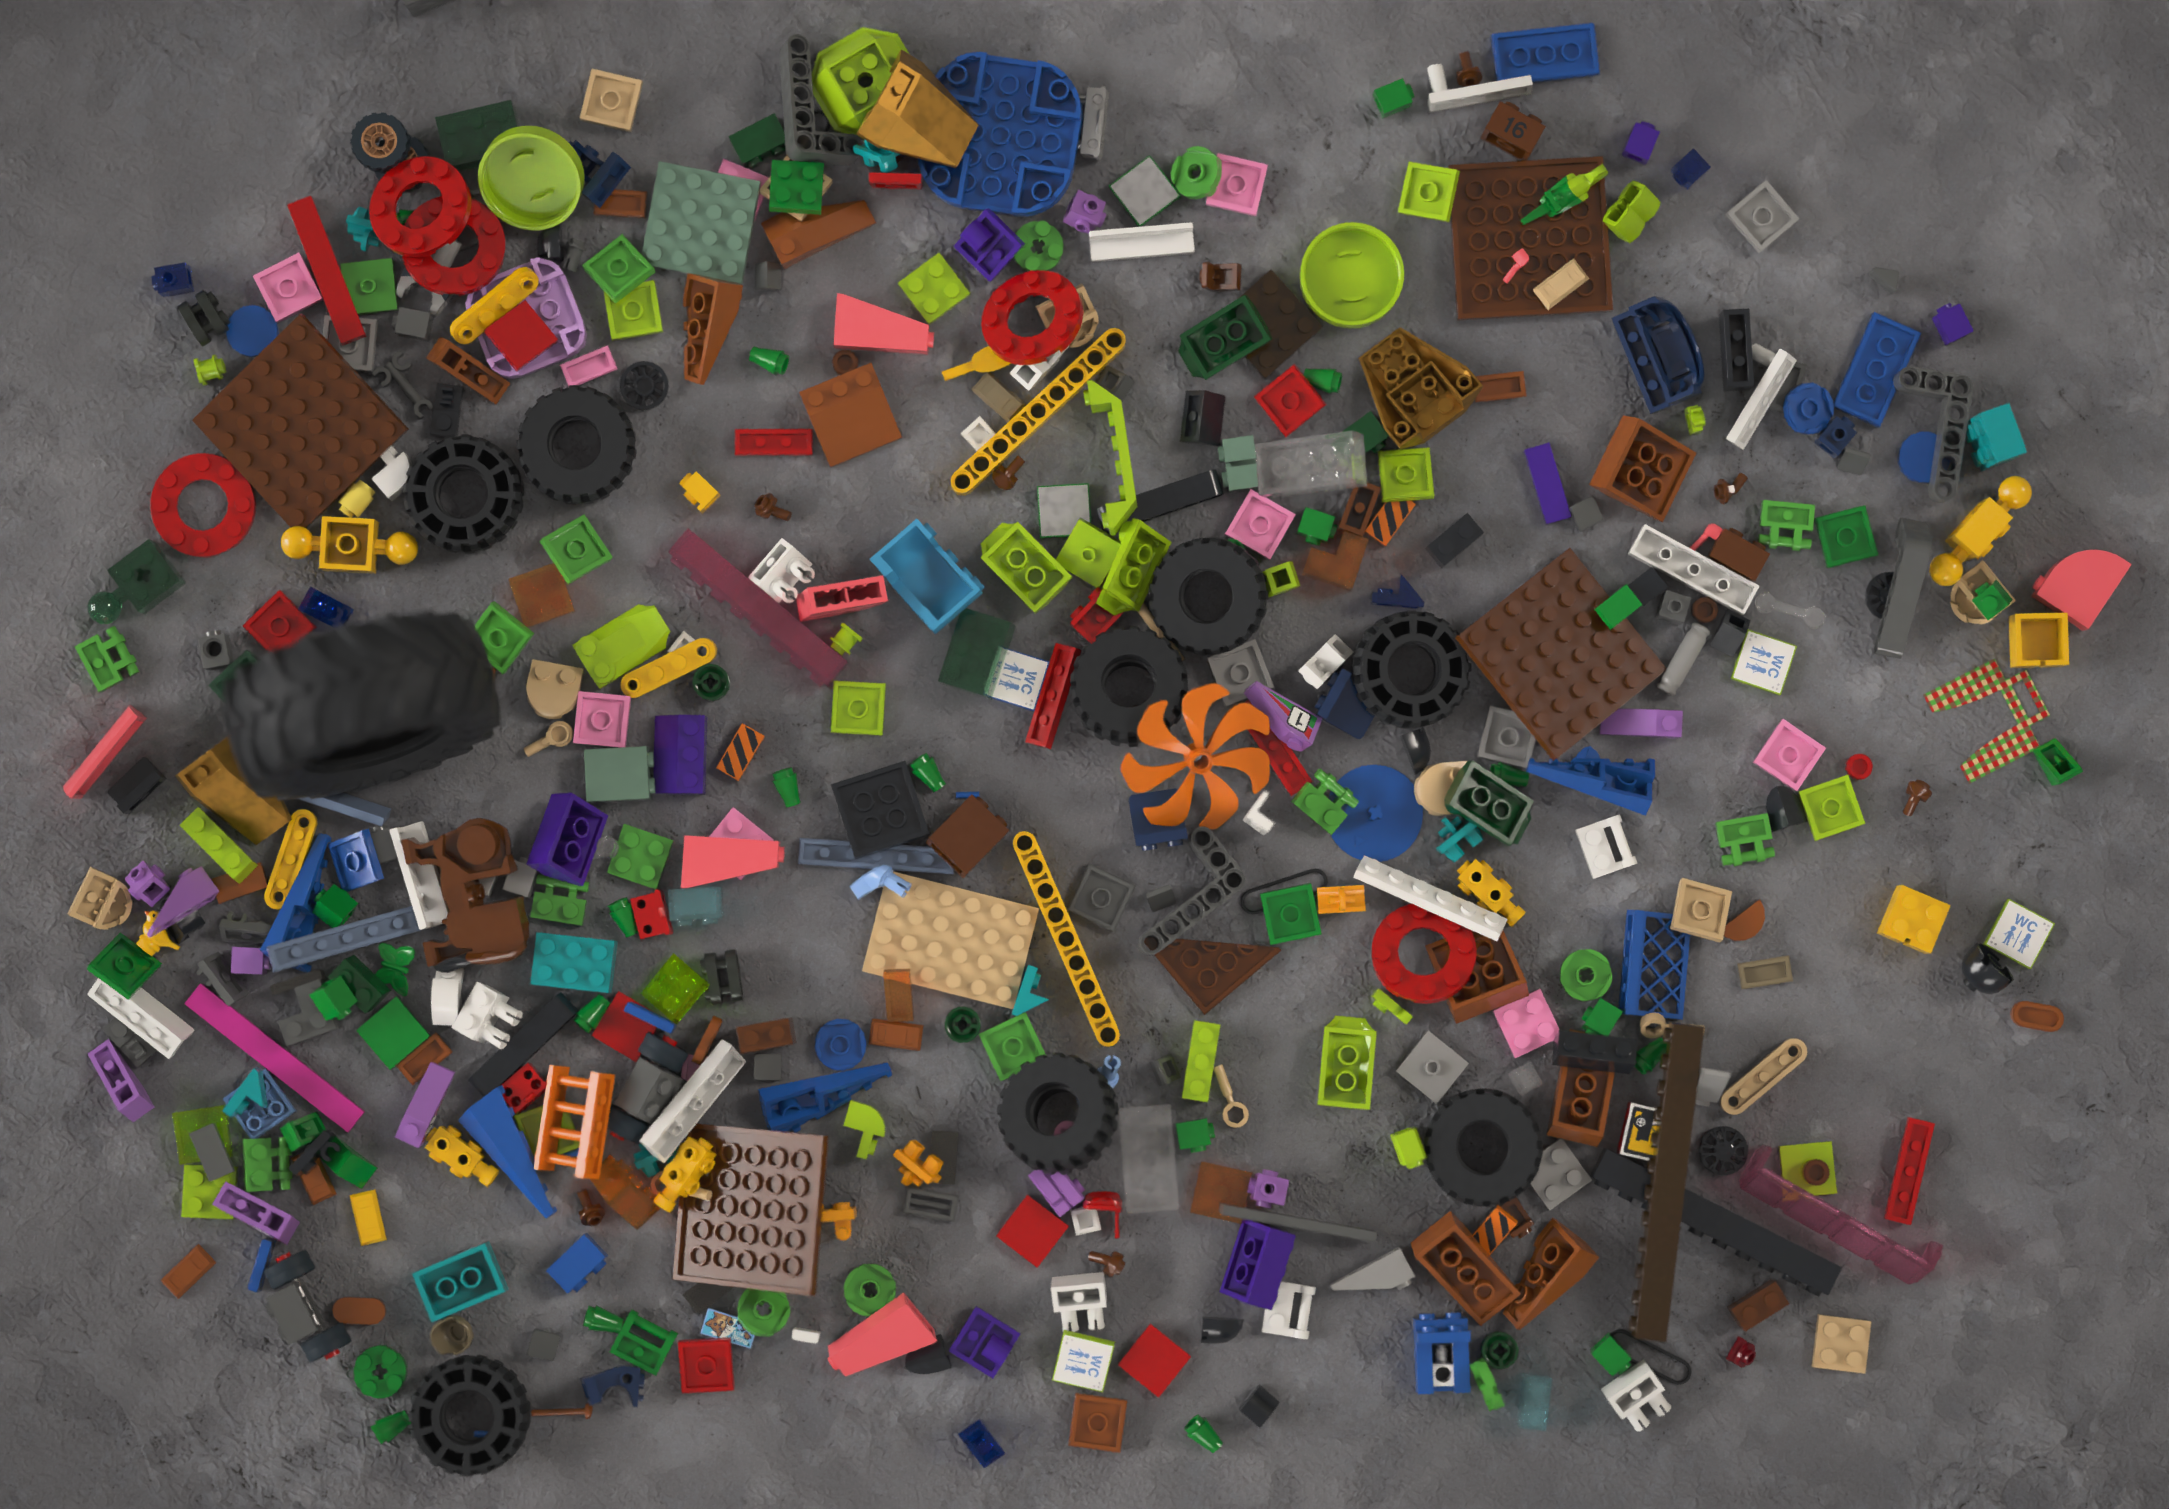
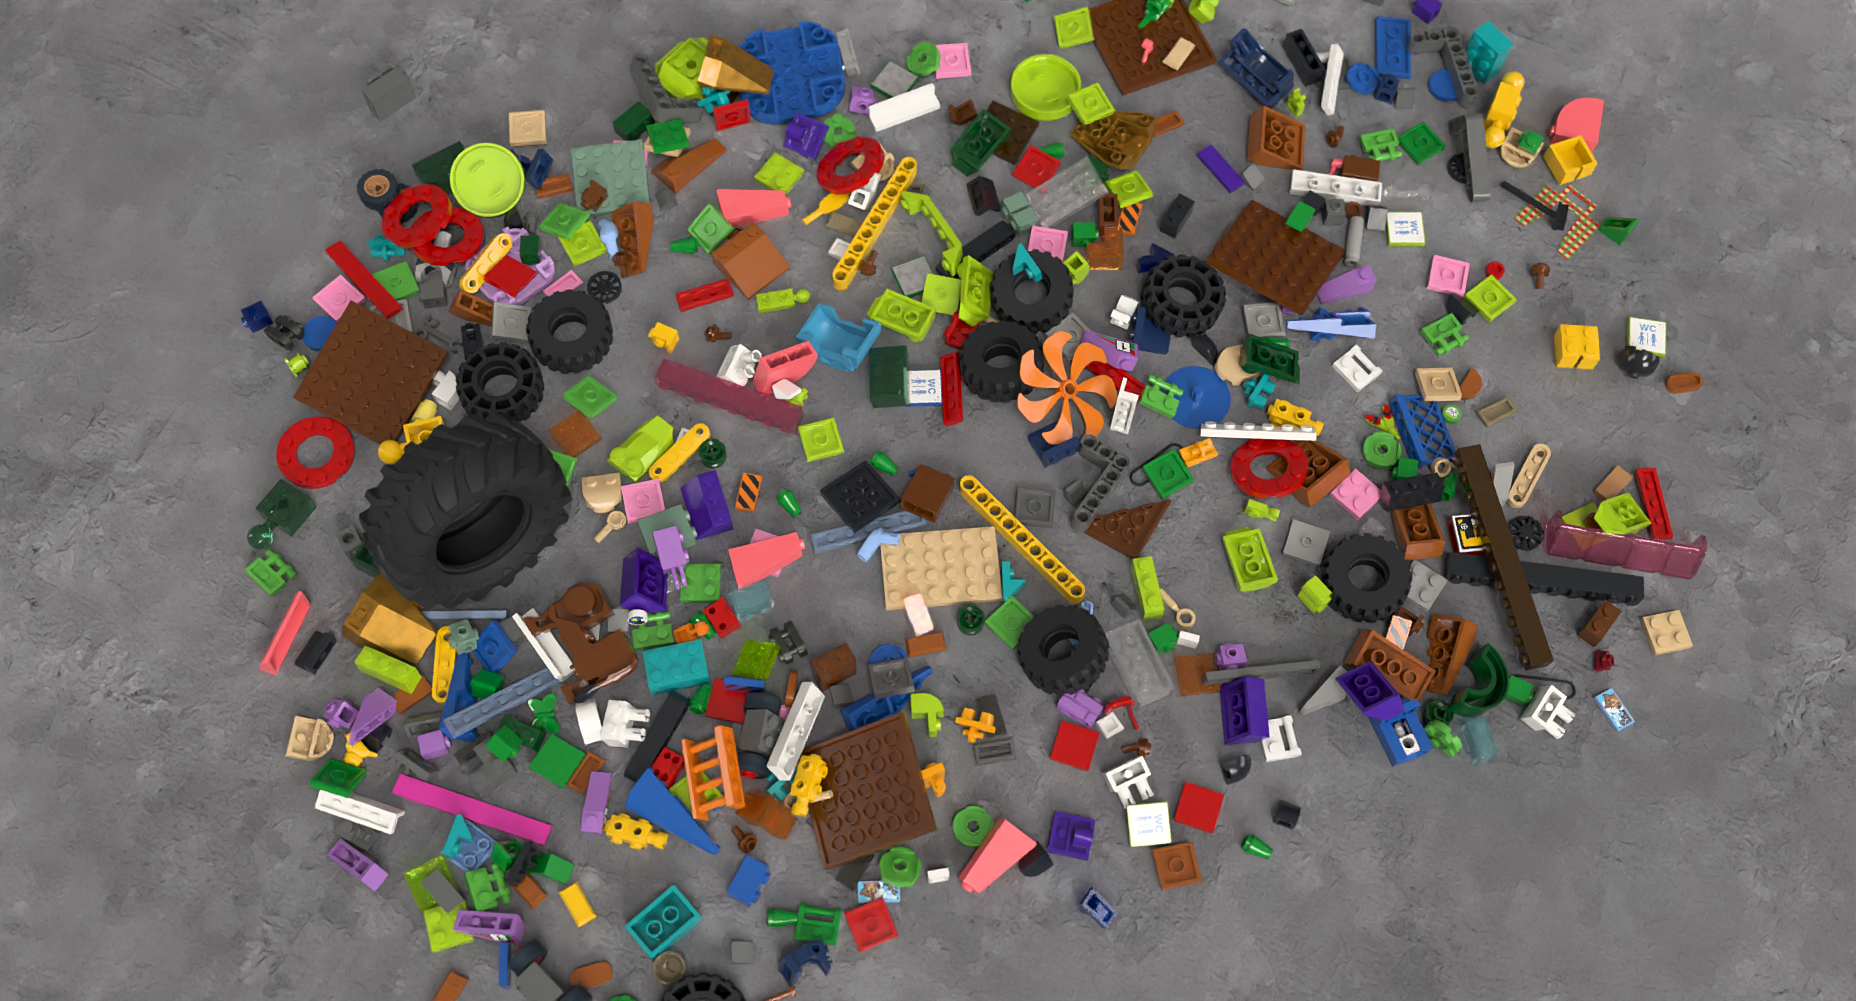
camera: 20 degrees left, 20 degrees down
none -> sand green brick [448,619,479,655]
none -> light grey plate [491,302,531,343]
none -> dark green brick [519,235,542,265]
none -> reddish brown brick [580,179,609,212]
none -> light blue arm [598,219,619,258]
none -> reddish brown plate [612,251,631,278]
none -> white tile [627,609,647,625]
none -> medium lavender brick [653,526,689,589]
none -> orange plate [673,621,709,644]
none -> bright green plate [687,203,734,255]
none -> lime plate [756,288,810,314]
none -> white slope [772,379,801,399]
none -> flat silver plate [868,658,915,699]
none -> teal slope [1013,243,1042,282]
none -> lime tile [1067,82,1115,126]
none -> white tile [1176,631,1200,649]
none -> dark purple slope [1335,661,1404,721]
none -> piece [1365,404,1400,440]
none -> tile [1441,405,1461,424]
none -> dark green brick [1447,643,1509,718]
none -> black piece [1501,181,1569,231]
none -> medium nougat tile [1593,465,1633,501]
none -> lime slope [1594,492,1652,535]
none -> tile [1594,688,1635,733]

